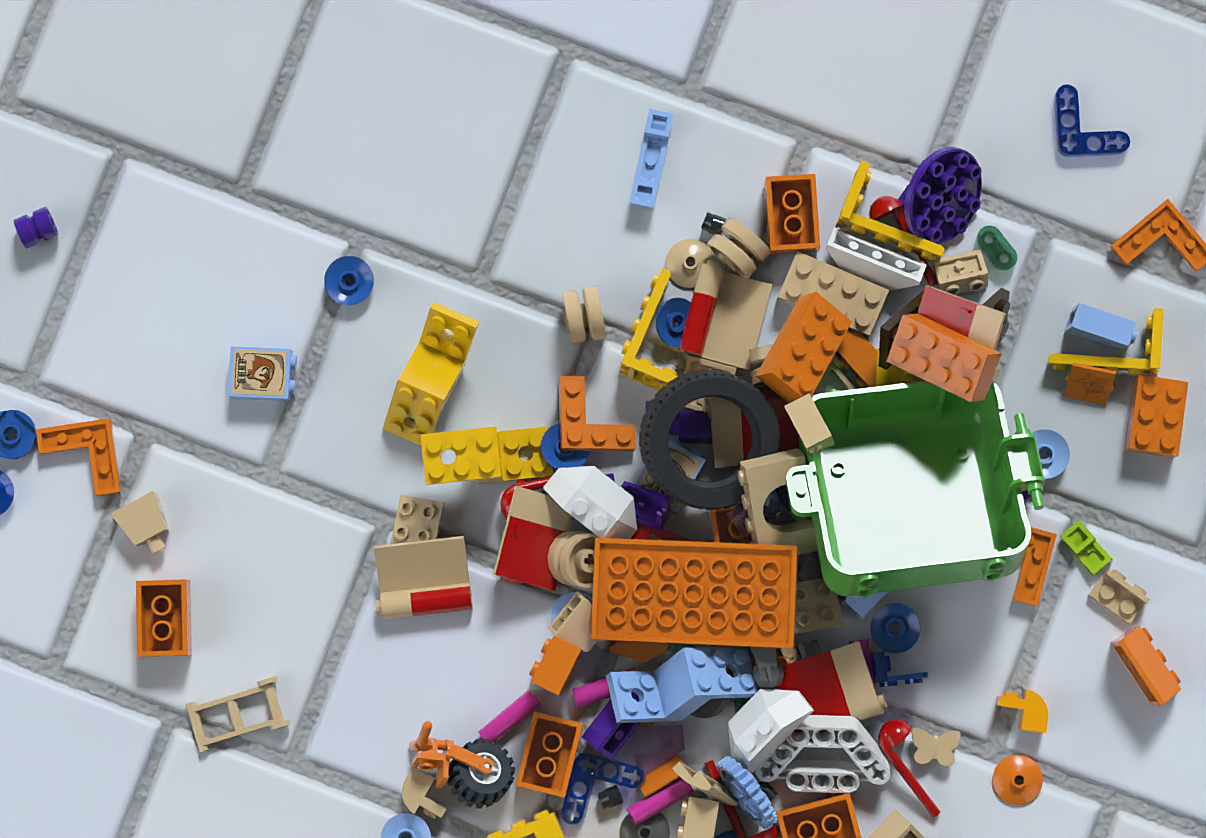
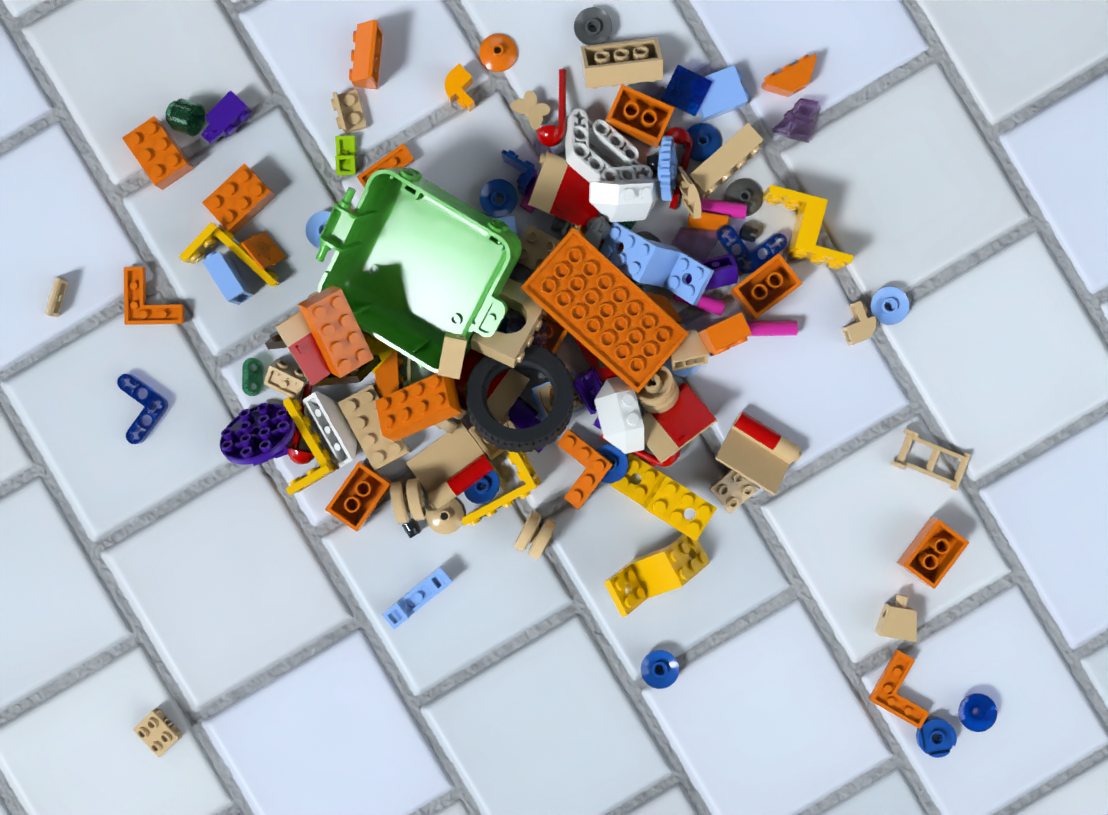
camera: 140 degrees left, 5 degrees up
brick [228,346,297,401] -> none
piece [409,721,515,809] -> none

